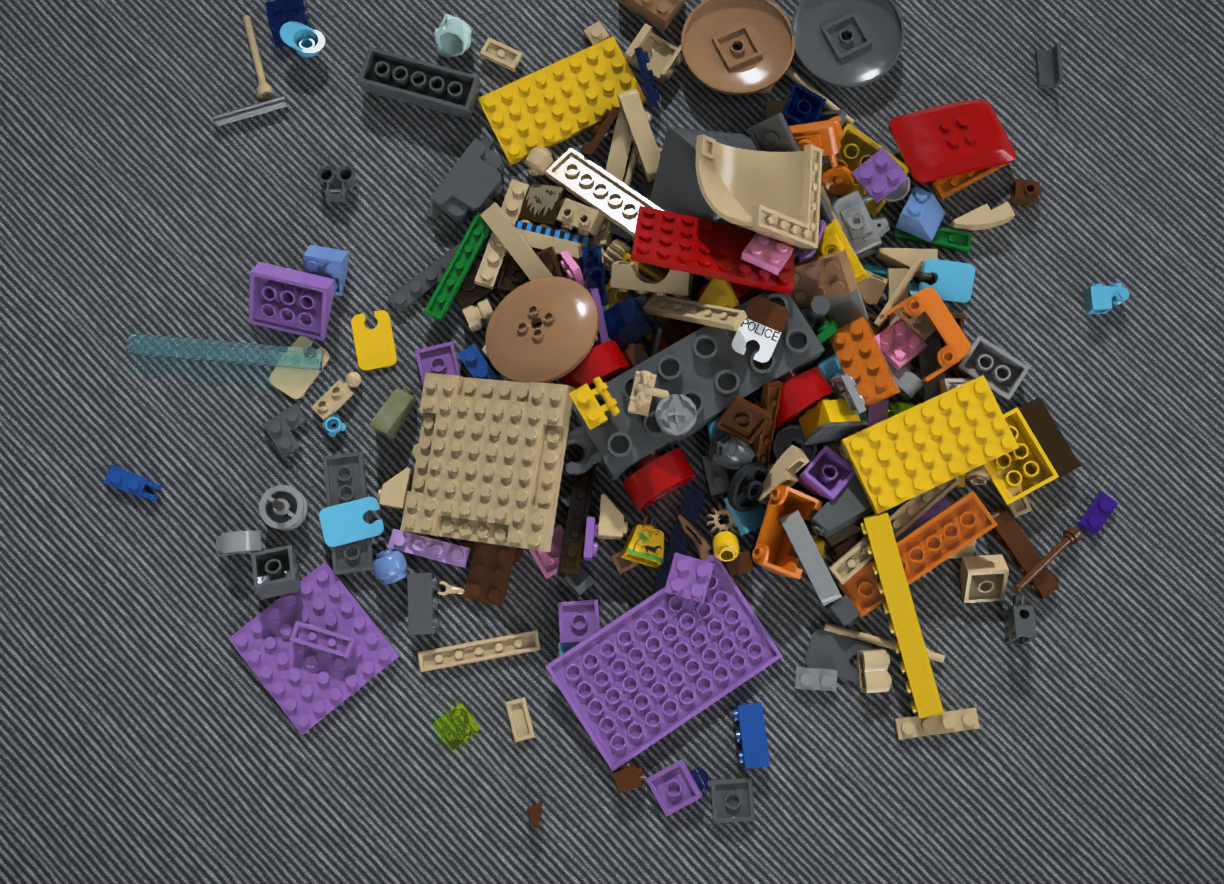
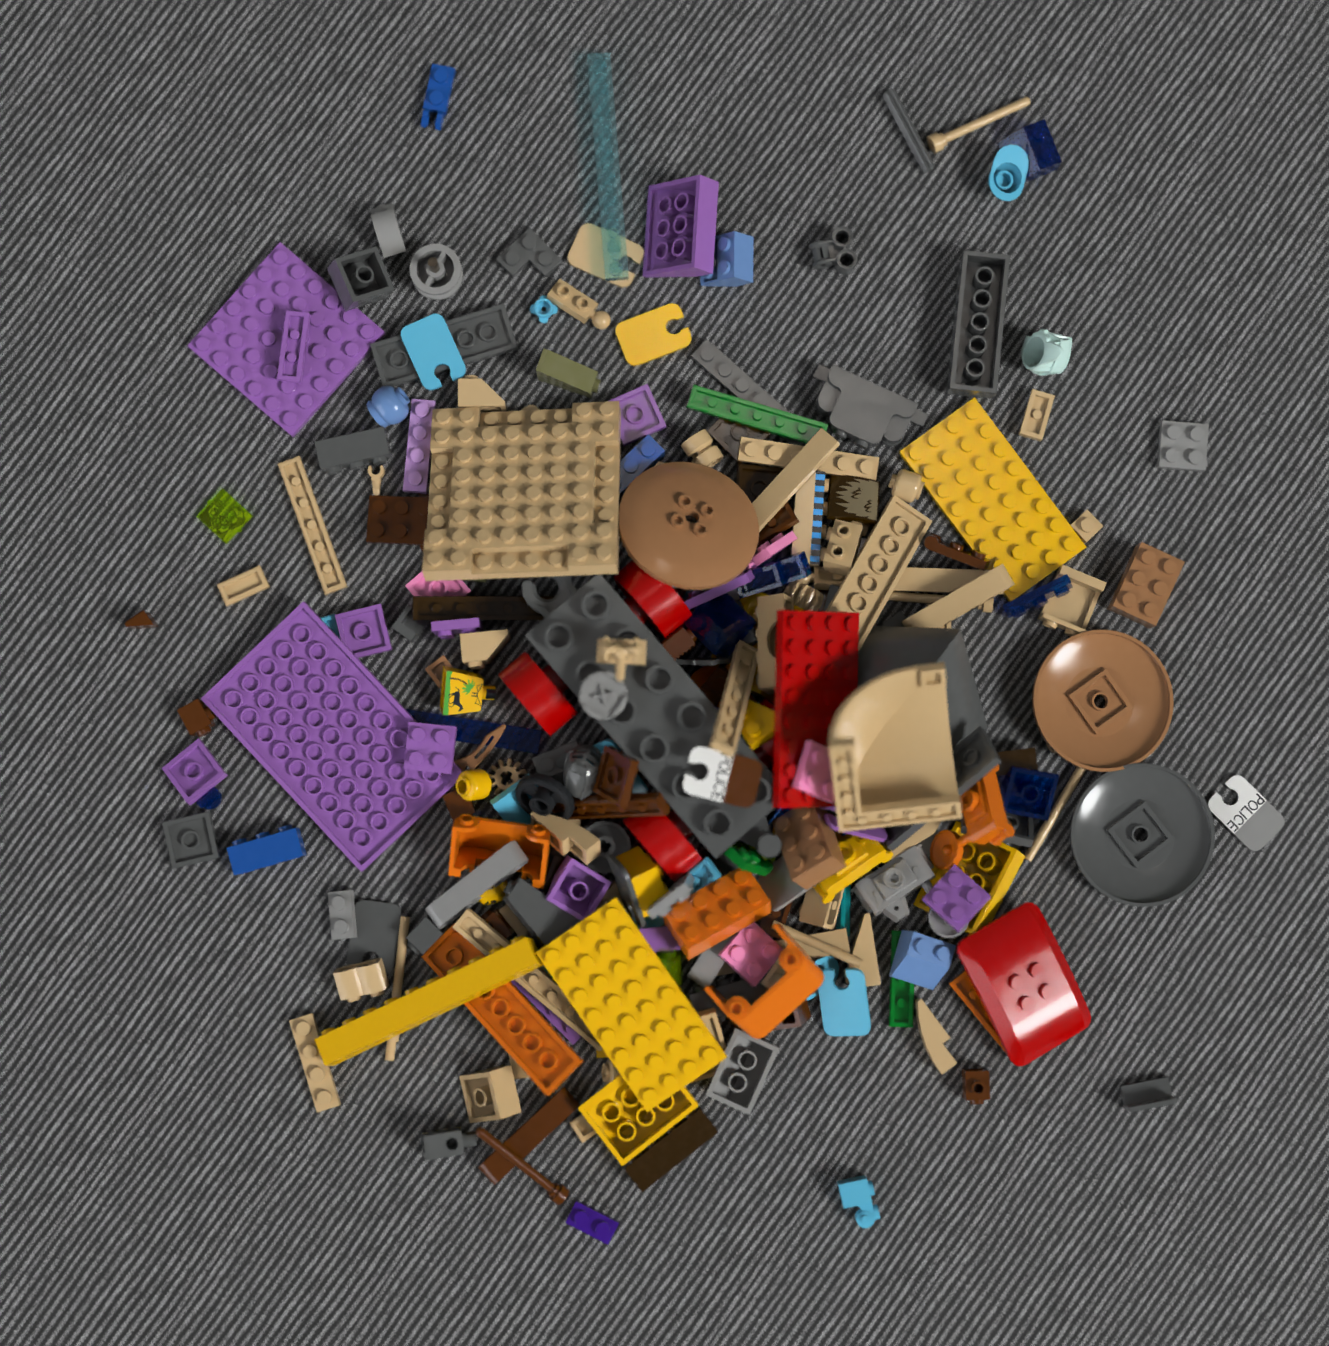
camera: 80 degrees right, 5 degrees up
yellow plate [569,376,620,430] -> none

